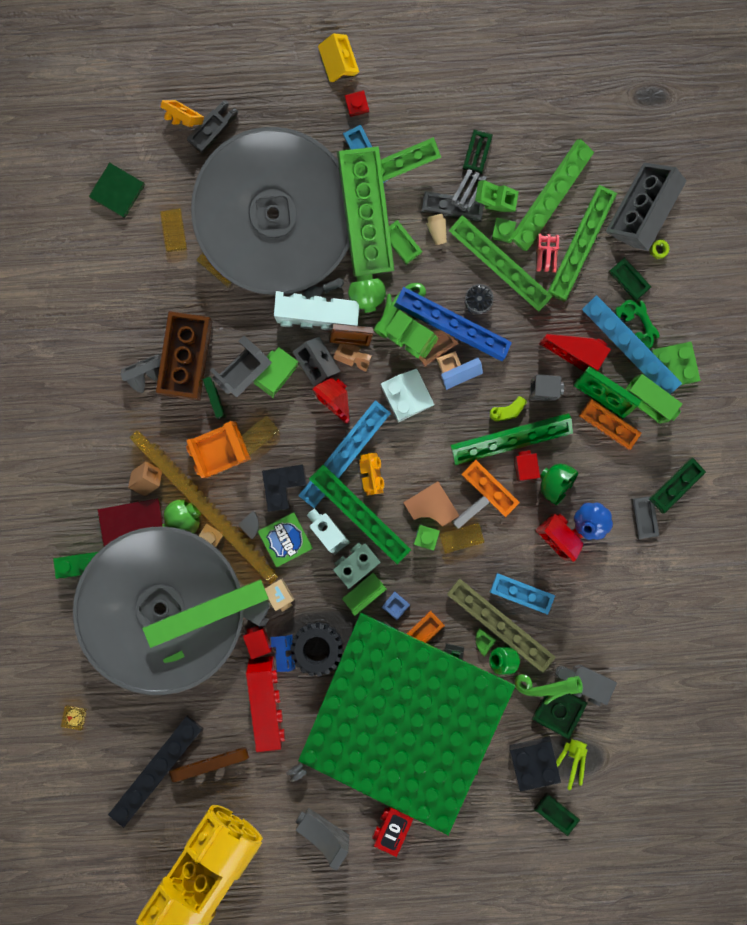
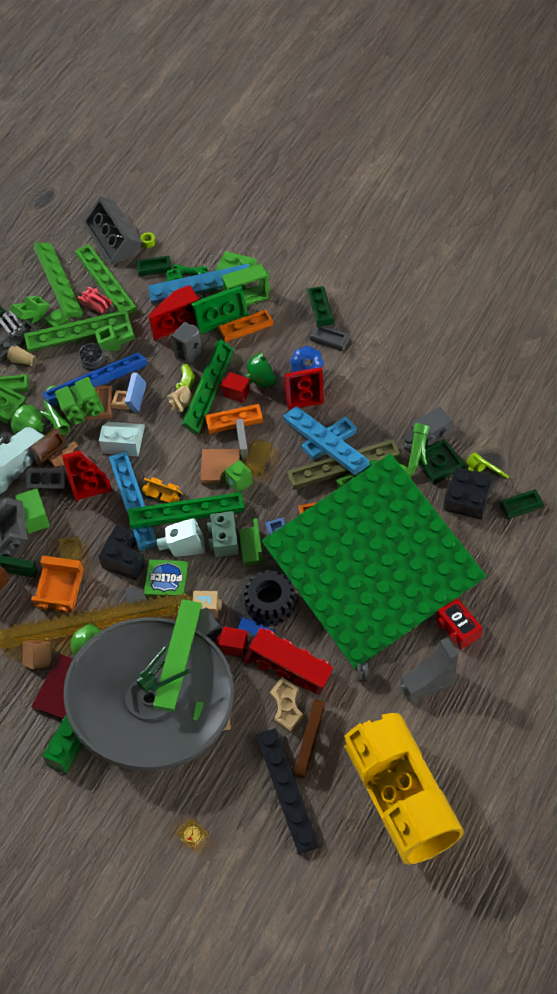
camera: 50 degrees left, 30 degrees down
none -> bright green brick [95,322,136,351]
none -> dark green plant [135,646,191,693]
none -> tan bracket [167,385,193,413]
none -> tan tile [270,677,304,733]
none -> dark azure plate [283,406,369,475]

